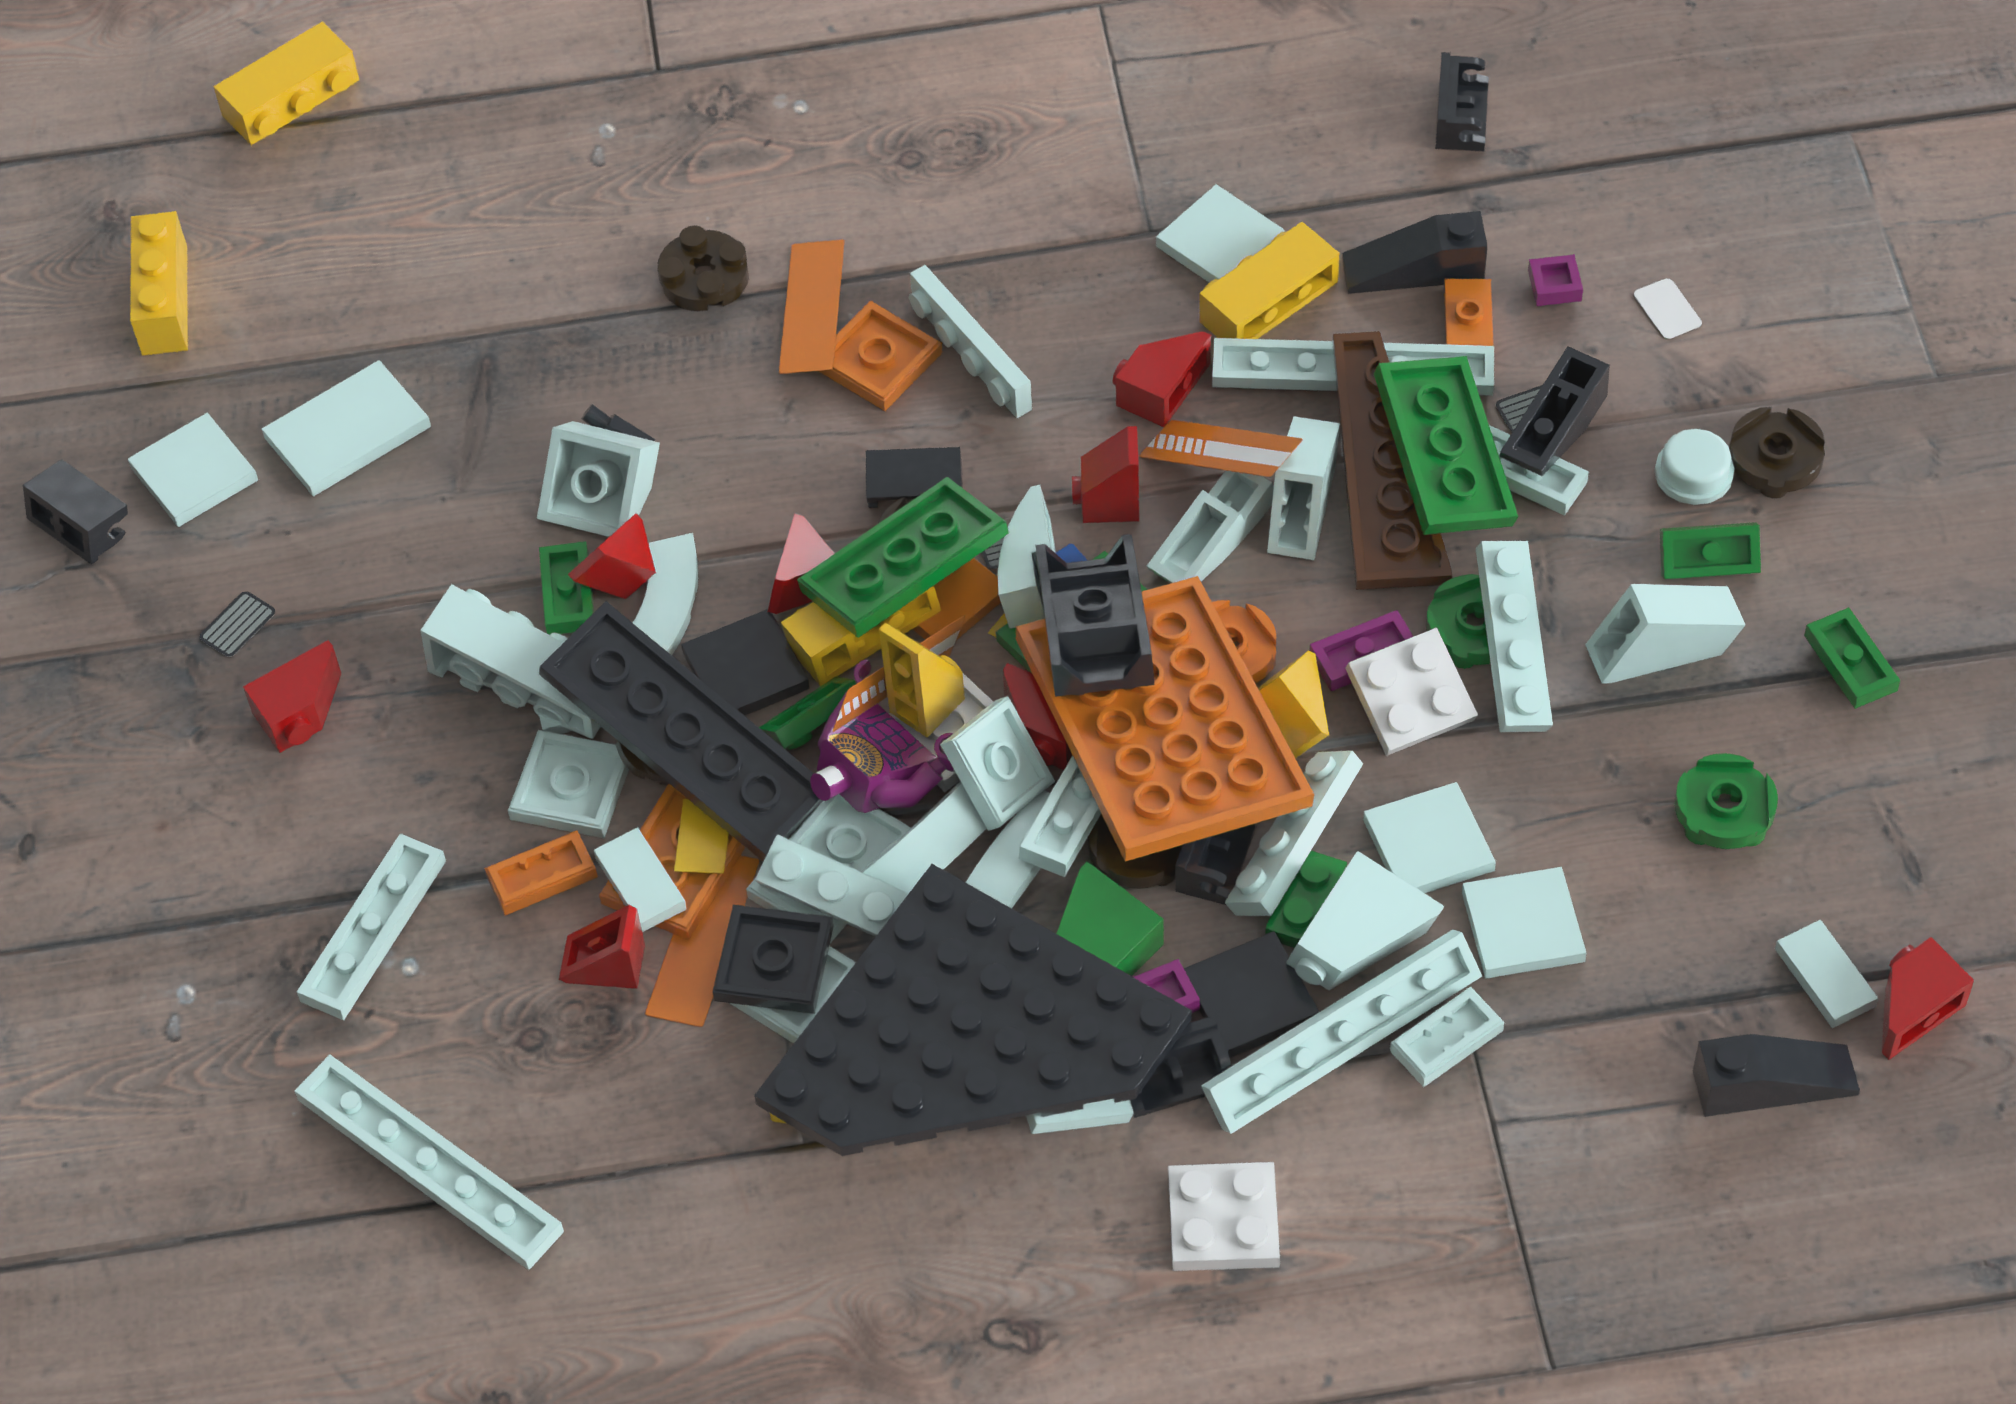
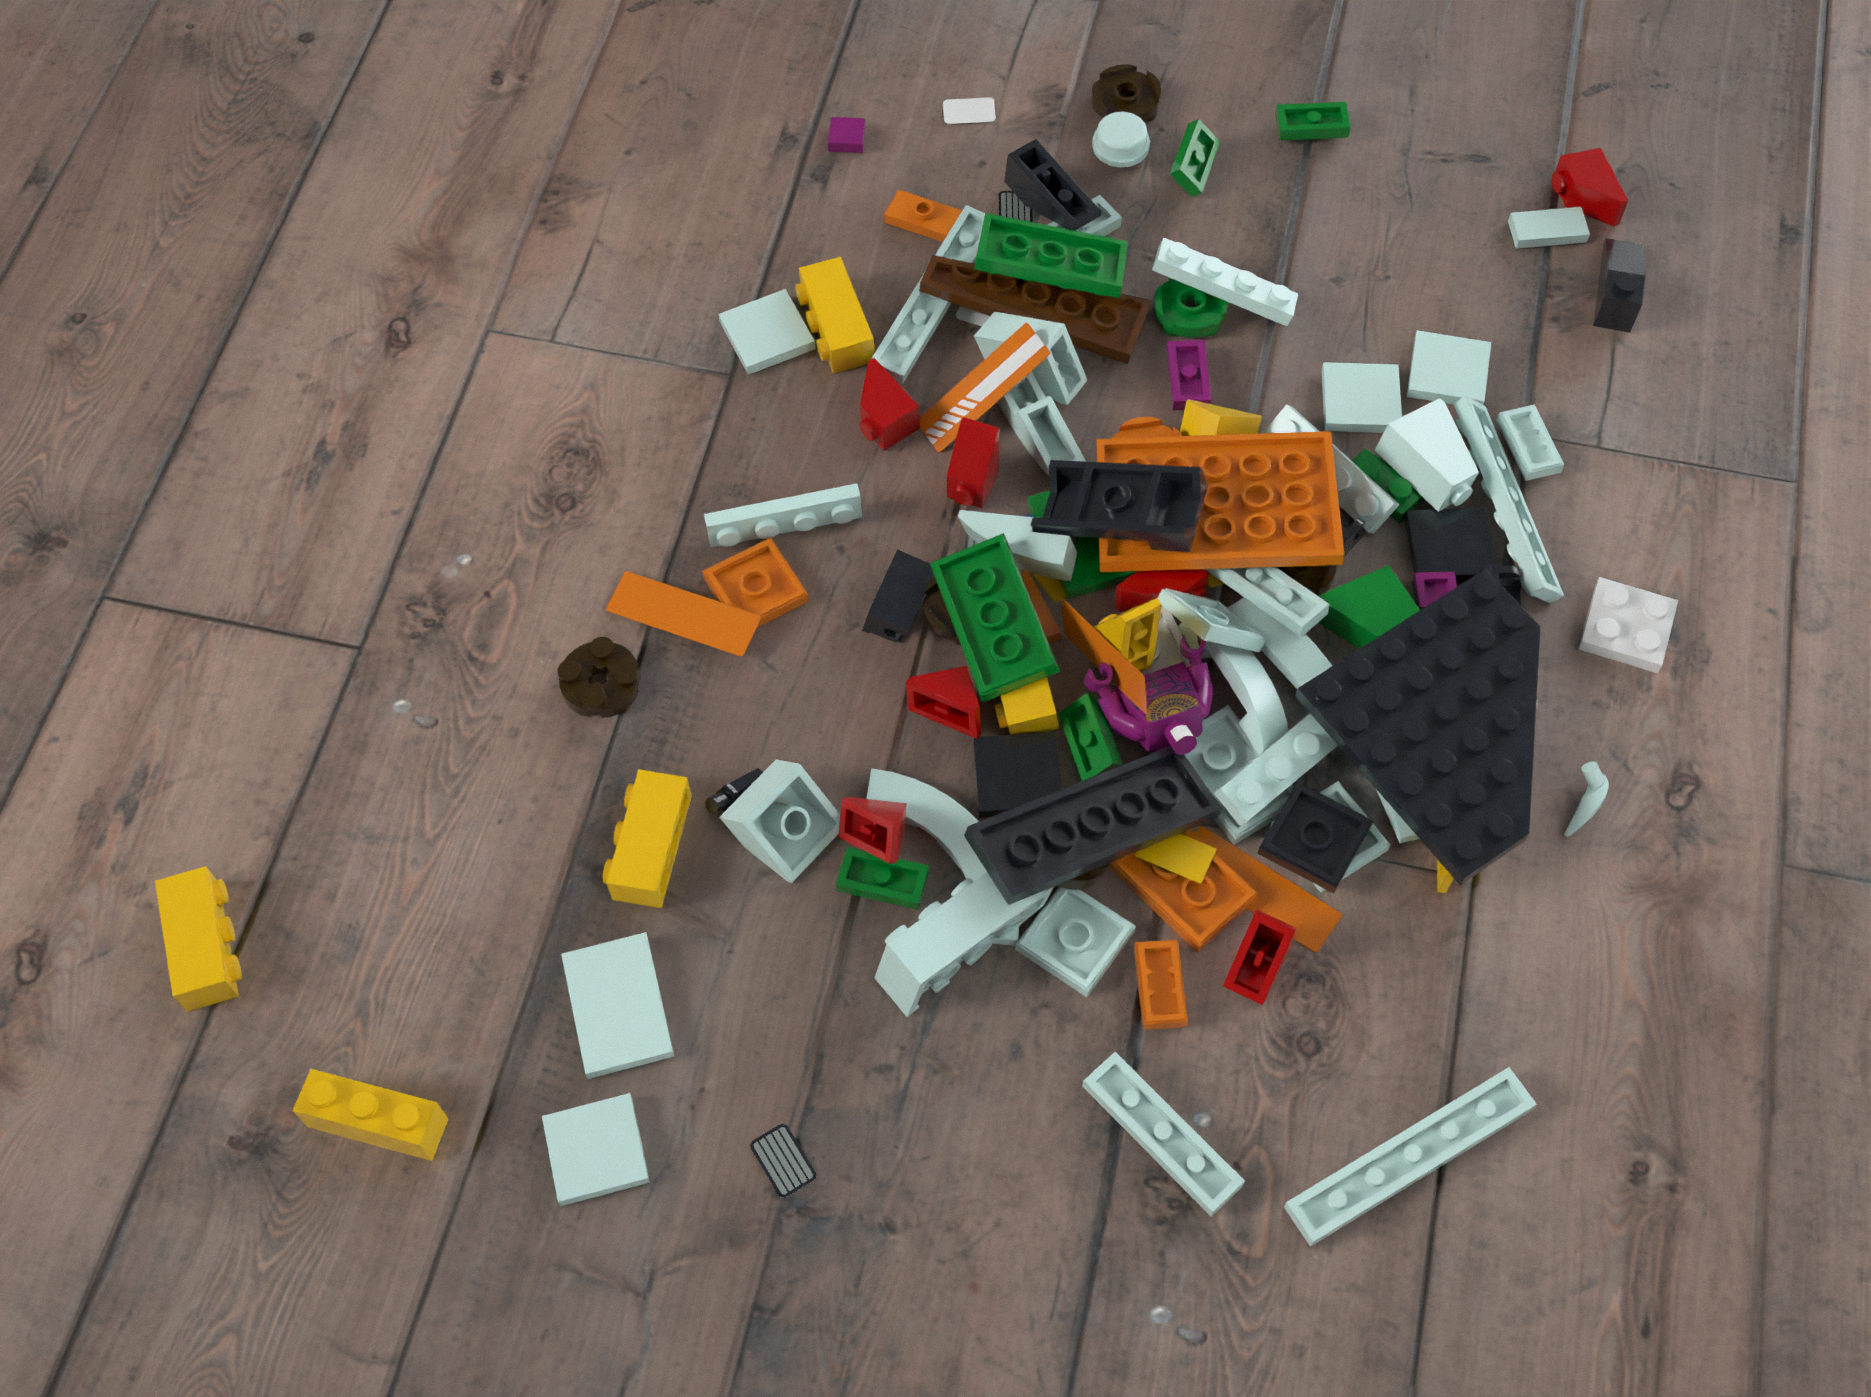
camera: 70 degrees left, 5 degrees up
black hinge [23,459,128,565] -> none
red slope [243,640,341,753] -> none
light aqua tile [594,827,687,932] -> none
black slope [1342,211,1488,294] -> none
white plate [1345,628,1478,756] -> none
black hinge [1435,52,1489,152] -> none
magenta plate [1528,254,1583,306] -> none
light aqua slope [1585,584,1745,683] -> none
green plate [1674,753,1778,849] -> none
none -> yellow brick [603,769,692,908]
none -> magenta tile [828,117,866,153]
none -> light aqua bar [1563,761,1609,837]

